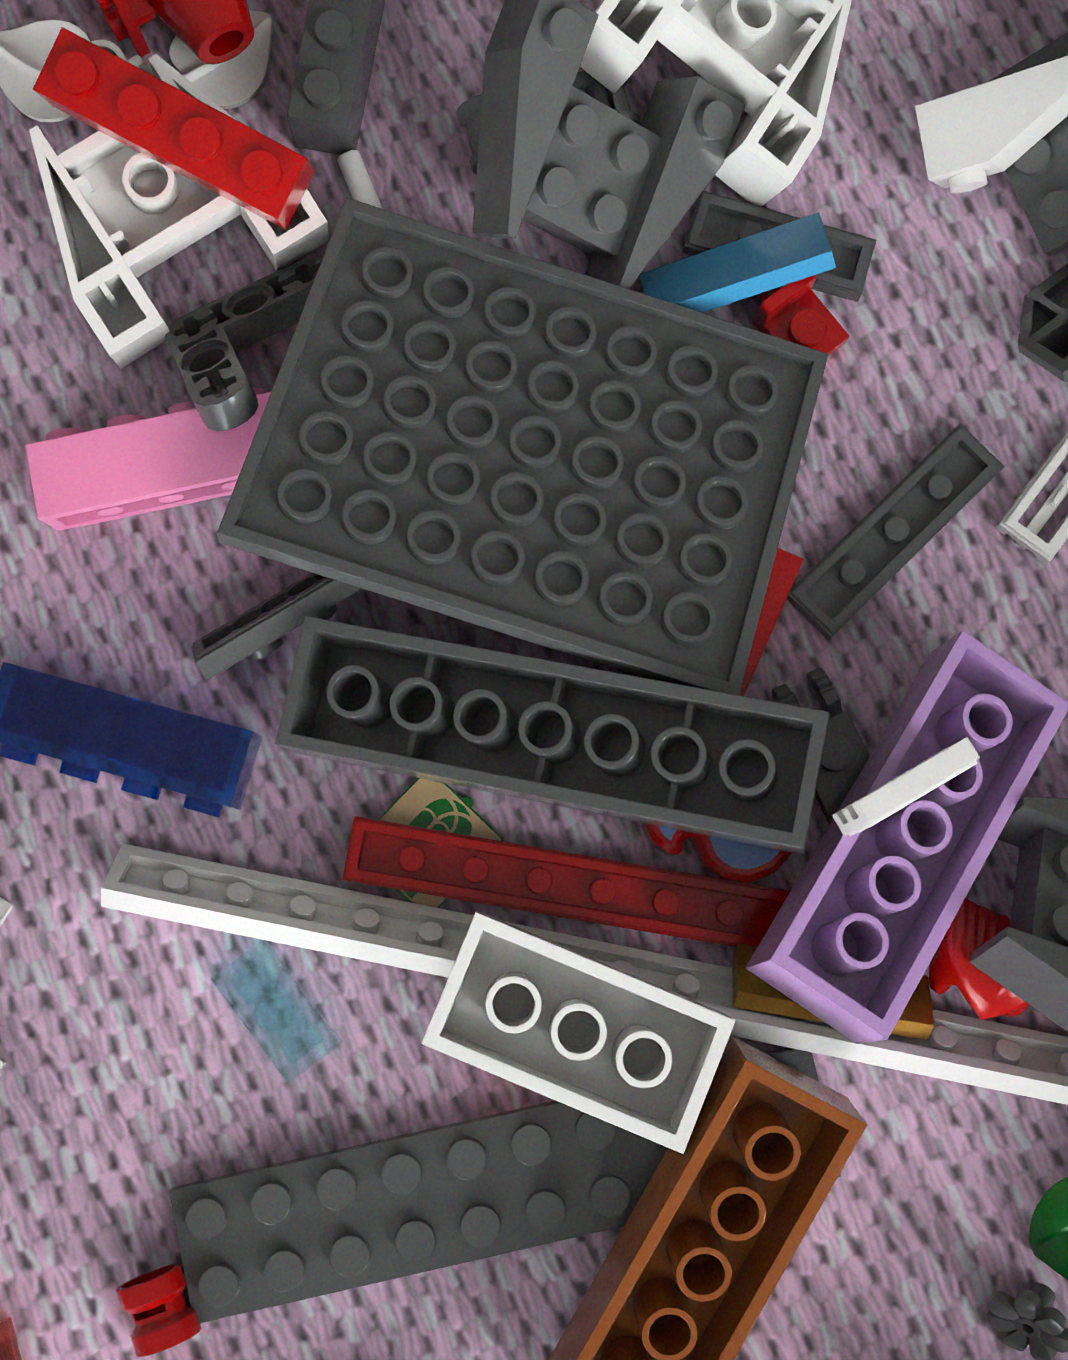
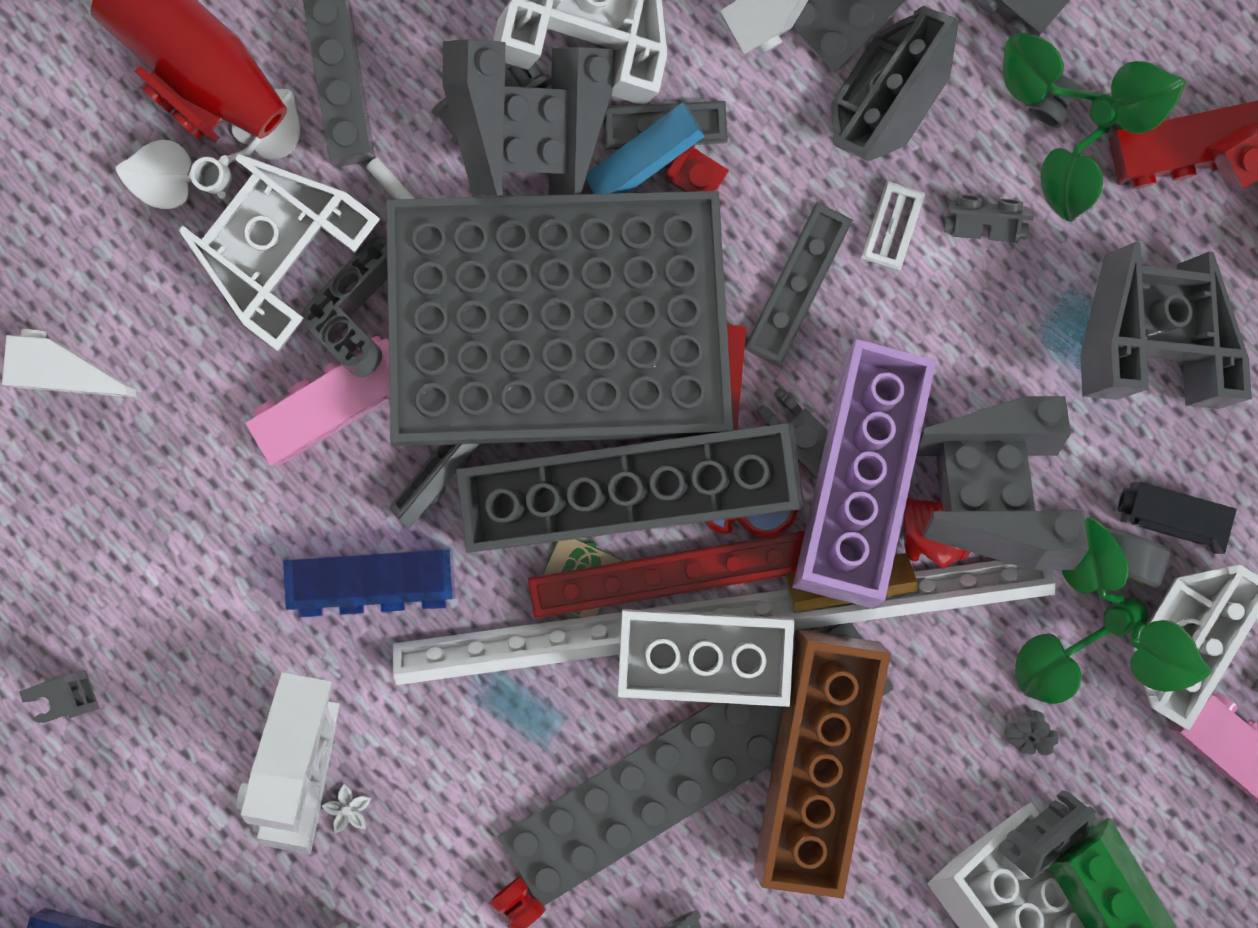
camera: 10 degrees left, 5 degrees up
red brick [33,27,315,230] -> none
white tile [832,737,980,837] -> none

